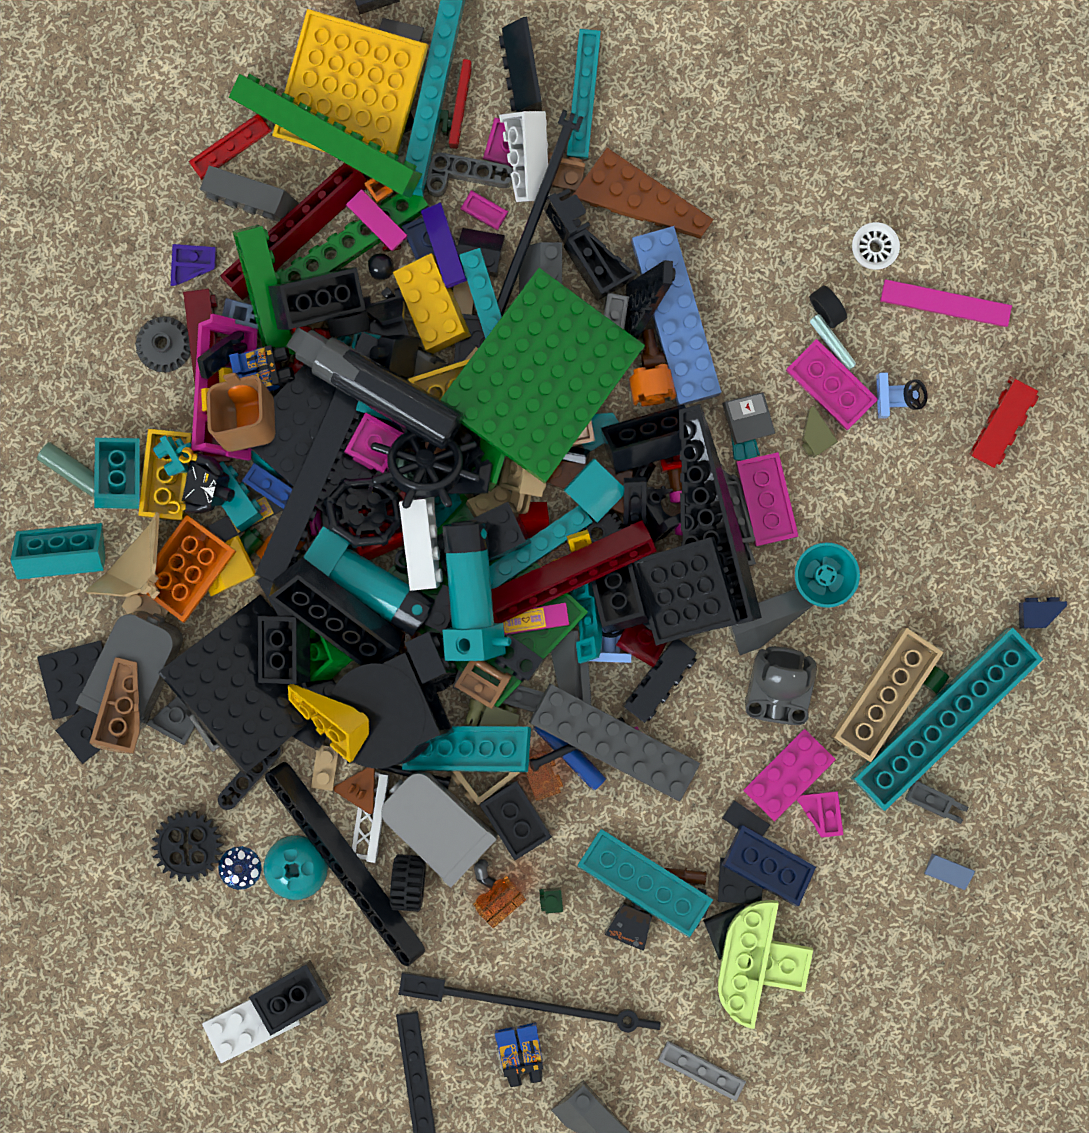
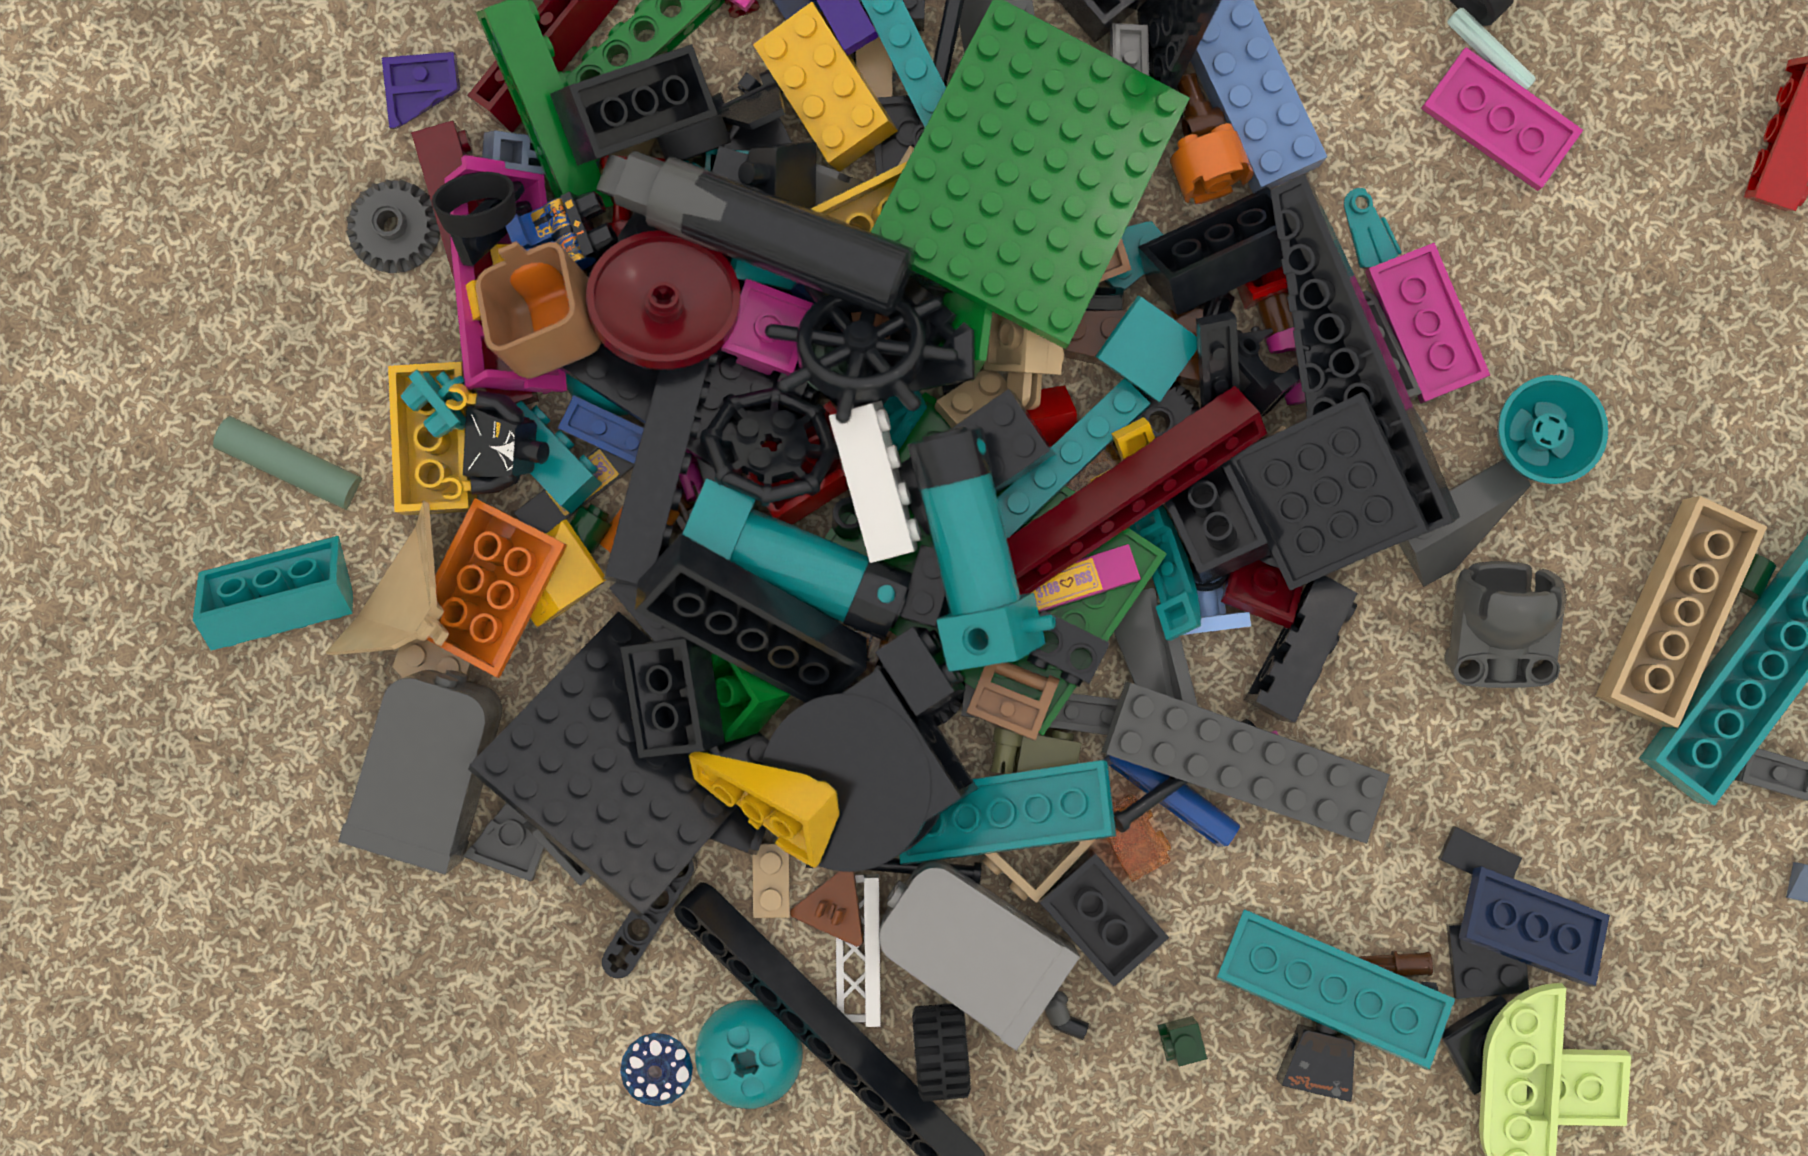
camera: 10 degrees left, 0 degrees up
black plate [37,640,103,720] -> none
black plate [55,707,101,764] -> none
medium nougat wedge [90,657,140,754] -> none
teal brick [94,437,140,509] -> none
black gear [151,810,224,882] -> none
black piece [368,253,394,280] -> none
clear orange brick [473,875,527,928] -> none
dark grey tile [722,392,775,445] -> none
dark pink plate [743,729,836,822] -> none
dark pink wing [797,791,844,838] -> none
olive slope [801,406,838,458] -> none
light blue piece [876,373,928,419] -> none
none -> black tyre [432,172,516,238]
none -> dark red dish [586,230,740,369]

